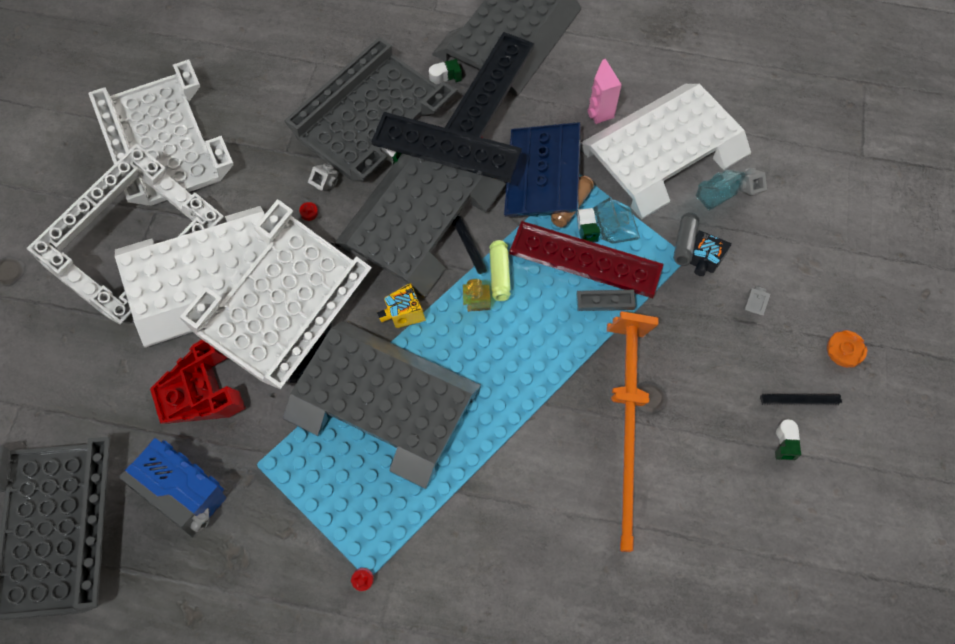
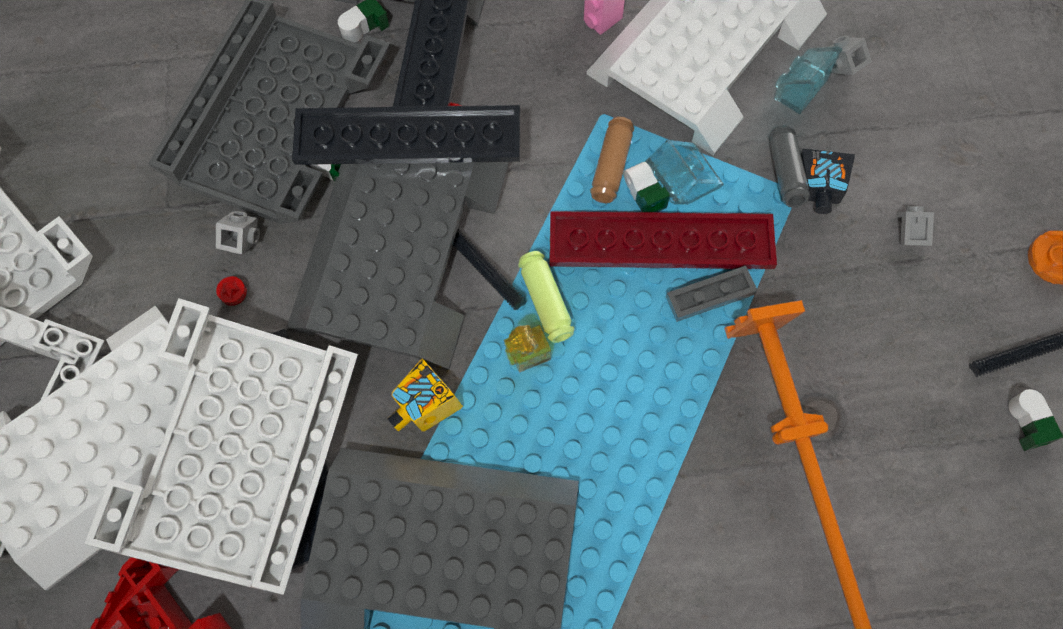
camera: 15 degrees left, 5 degrees up
dark blue piece [504,122,581,217] -> none

